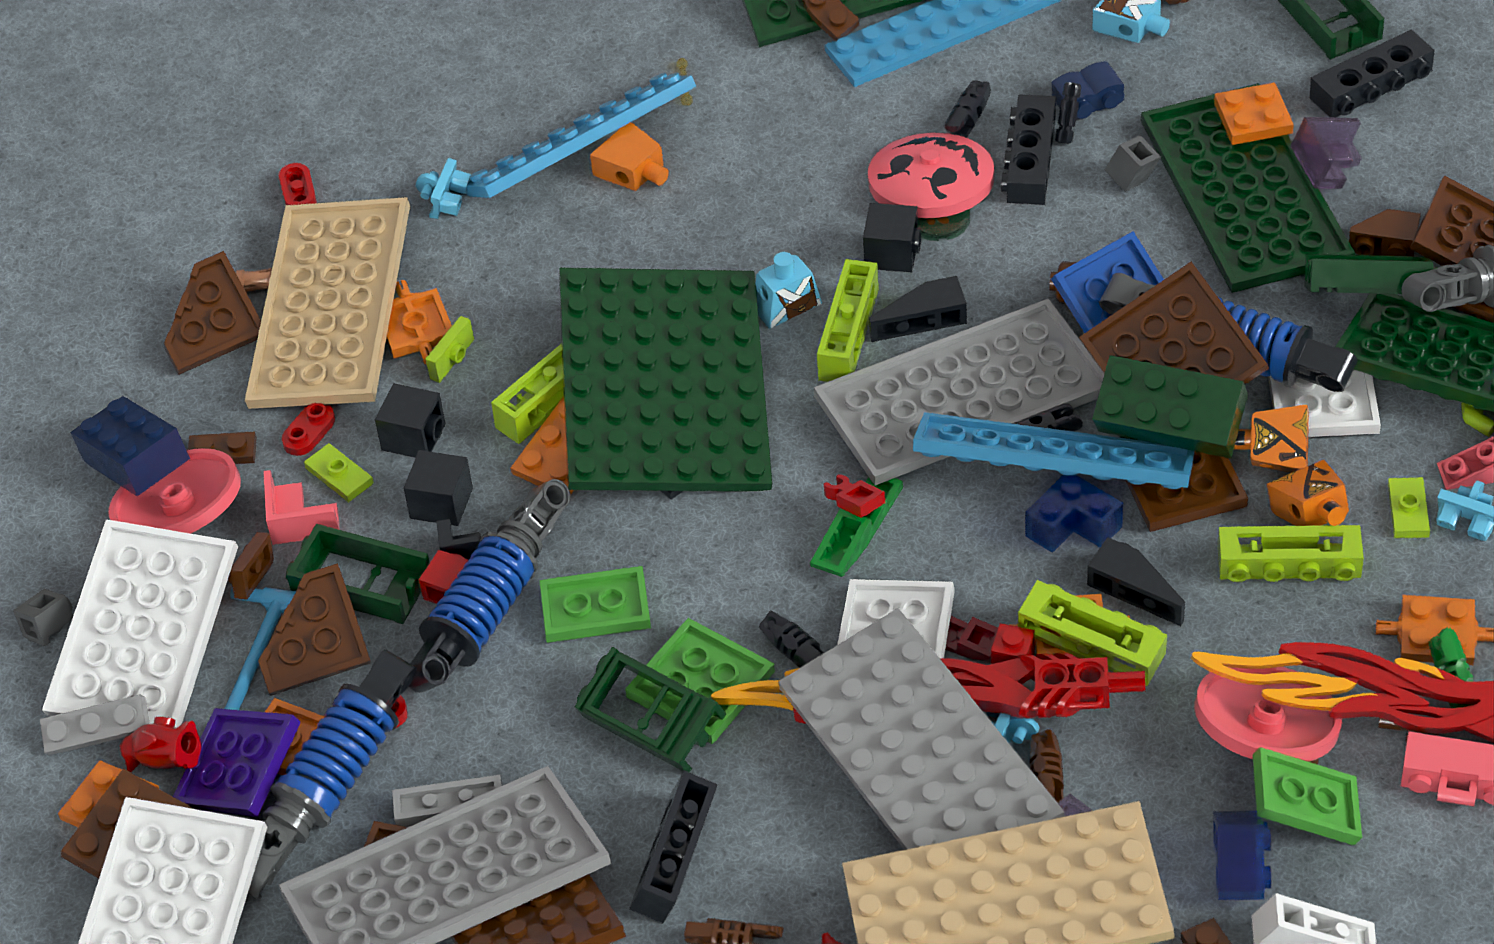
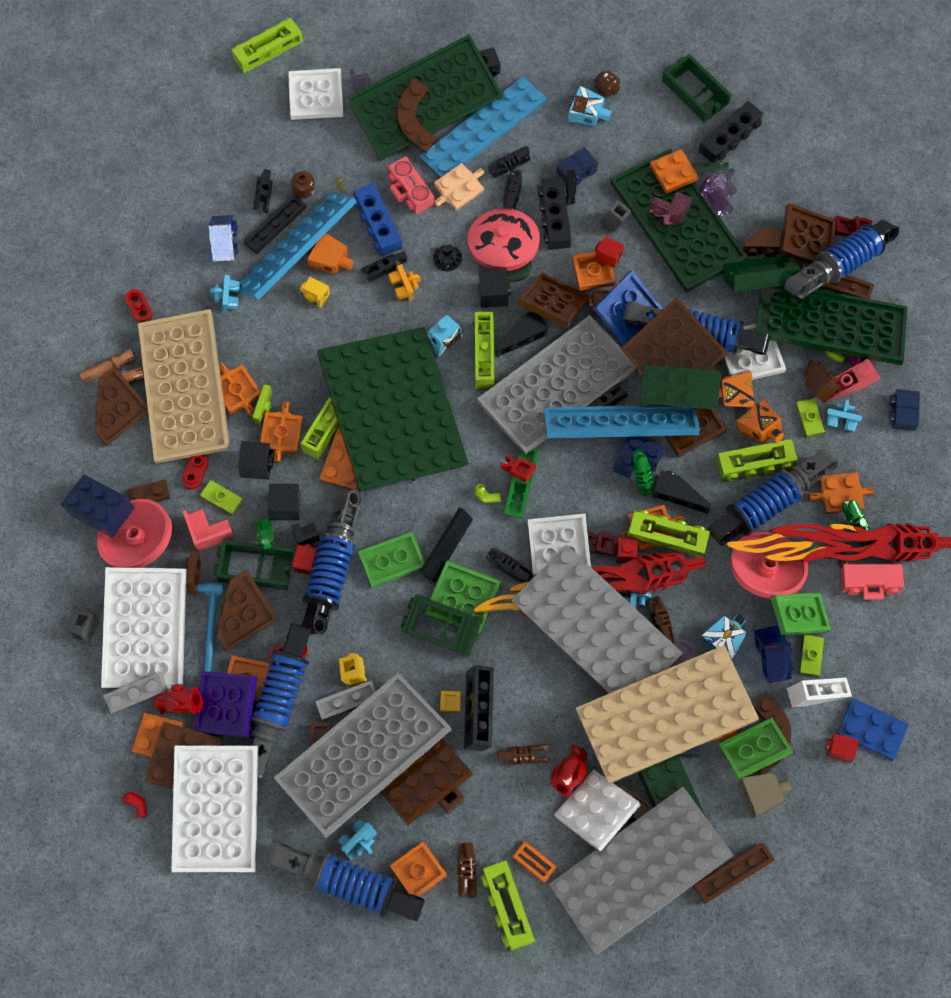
camera: 20 degrees left, 20 degrees up
none -> nougat pin [79,348,135,384]
none -> red arm [123,792,147,819]
none -> clear blue brick [209,215,239,261]
none -> black tile [244,195,307,254]
none -> black hinge [253,169,273,213]
none -> green hinge [253,516,274,550]
none -> orange plate [260,401,303,463]
none -> reddish brown head [291,171,315,198]
none -> yellow brick [300,277,330,308]
none -> yellow brick [339,653,367,687]
none -> blue brick [354,183,402,256]
none -> black hinge [361,251,407,282]
none -> coral piece [387,157,434,214]
none -> light orange hips [389,264,421,301]
none -> black tile [420,508,473,583]
none -> black gear [433,244,462,271]
none -> light nougat plate [434,163,485,211]
none -> yellow tile [440,691,461,712]
none -> lime arm [474,484,501,504]
none -> black hinge [488,146,530,178]
none -> reddish brown plate [518,272,590,328]
none -> orange plate [572,251,616,291]
none -> red brick [594,236,625,268]
none -> green hinge [632,449,654,497]
none -> clear pink brick [649,192,693,225]
none -> clear green tile [693,162,729,171]
none -> torso [699,614,746,660]
none -> piece [707,449,838,546]
none -> lime plate [799,635,824,677]
none -> reddish brown slope [805,359,840,403]

